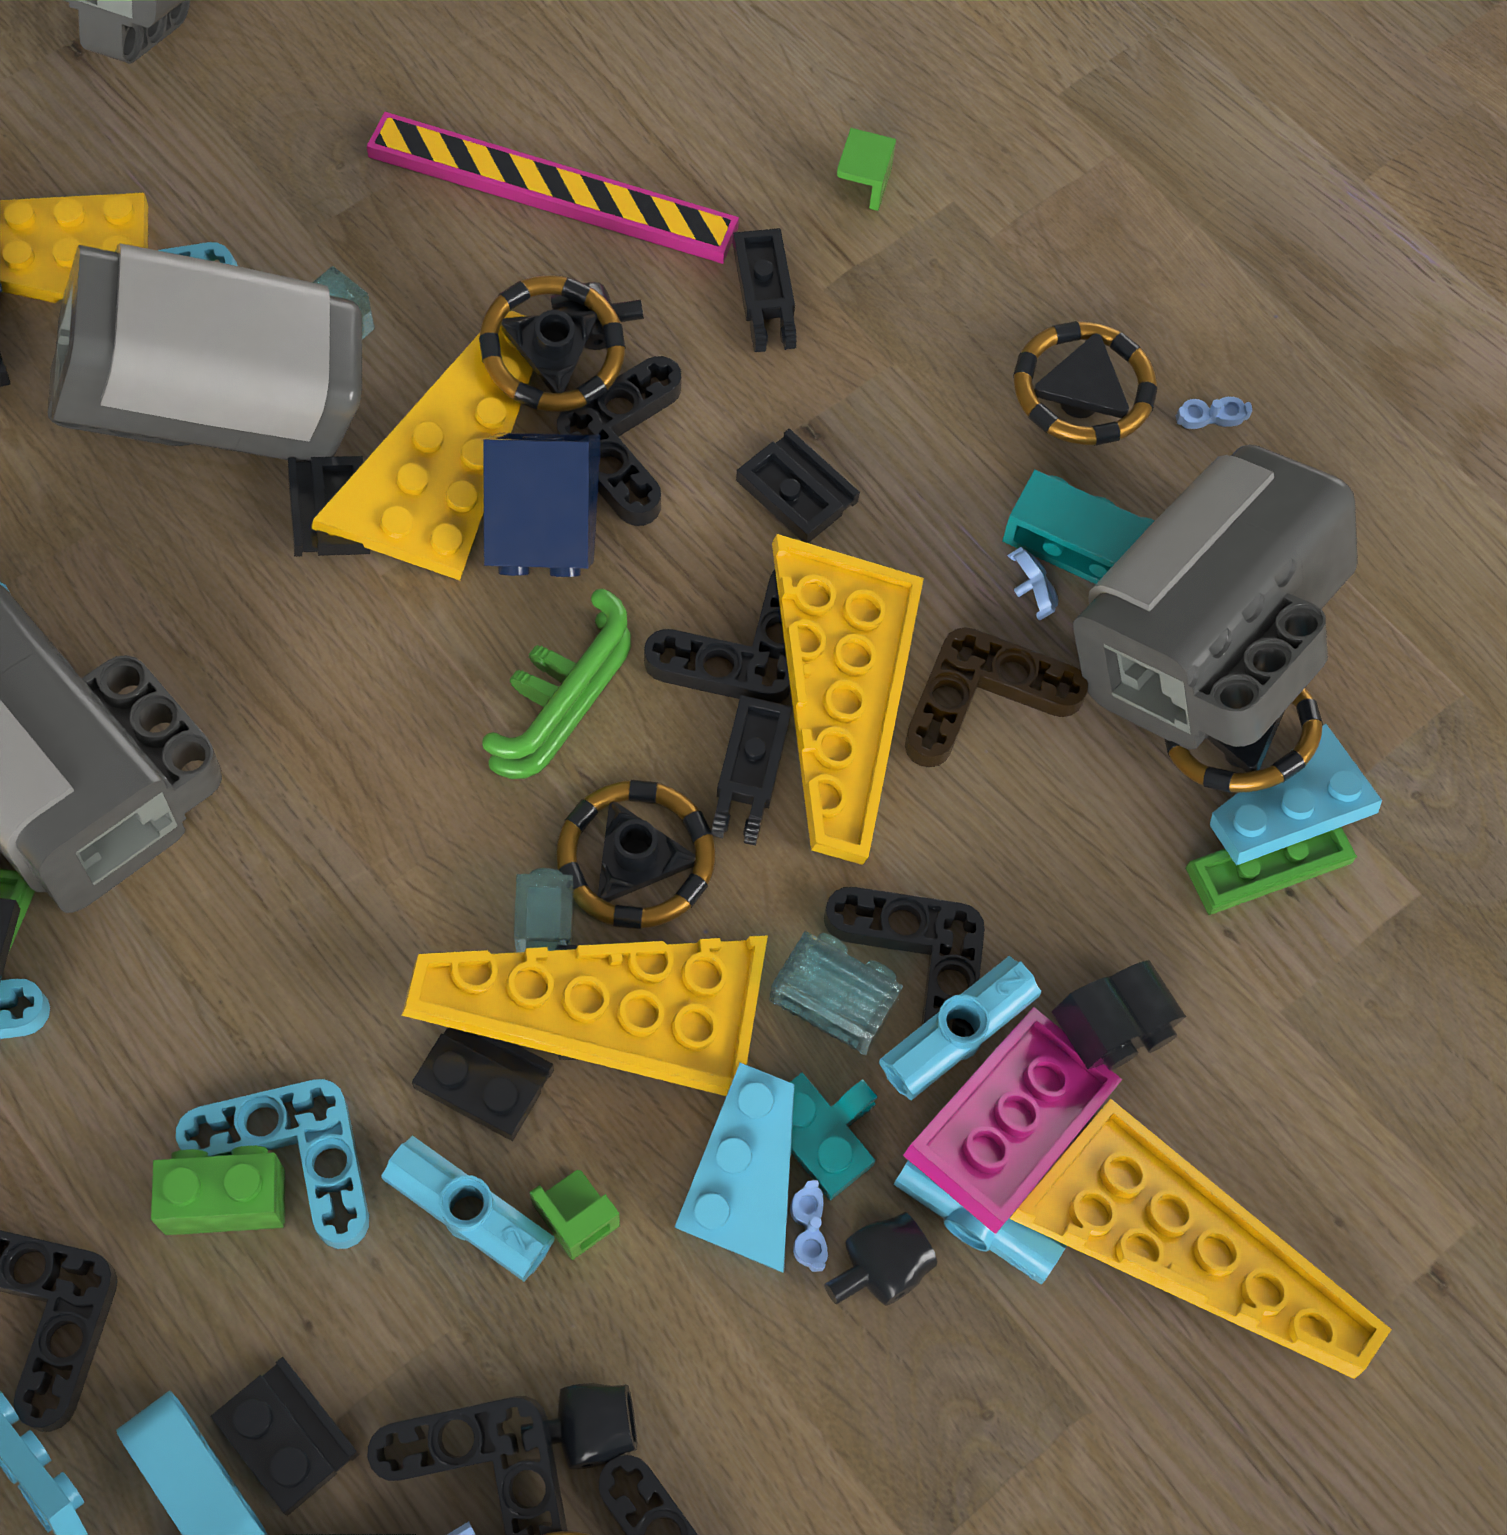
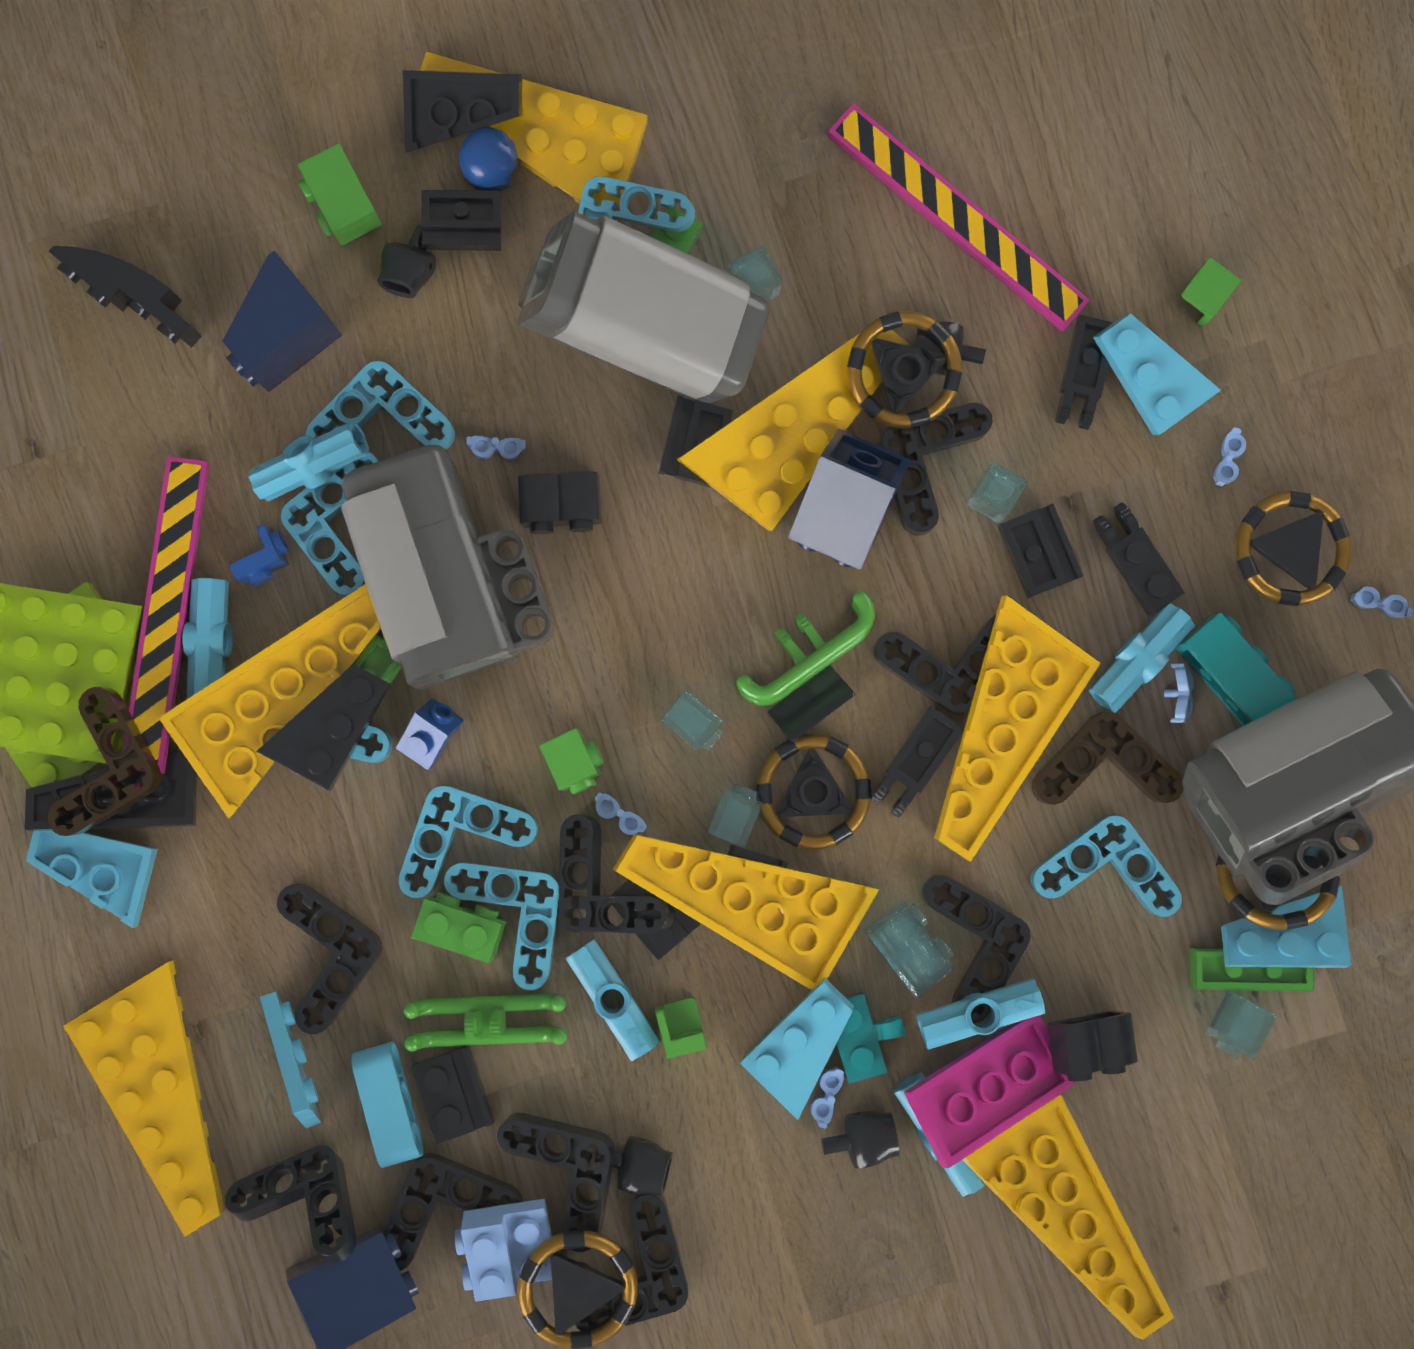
camera: 25 degrees right, 20 degrees up
none -> bracket [396,699,463,770]
none -> medium azure beam [399,786,539,898]
none -> bright green piece [403,993,568,1052]
none -> light blue piece [466,435,526,462]
none -> black brick [518,471,602,534]
none -> bright green brick [539,728,605,795]
none -> black beam [559,814,675,934]
none -> light blue piece [595,792,647,835]
none -> clear light blue brick [660,690,724,753]
none -> black slope [767,665,856,743]
none -> clear light blue brick [966,462,1028,524]
none -> medium azure beam [1030,815,1182,917]
none -> medium azure piece [1088,603,1195,713]
none -> medium azure wing [1093,314,1221,435]
none -> black hinge [1093,502,1185,615]
none -> clear light blue brick [1205,991,1277,1060]
none -> light blue piece [1213,427,1246,487]

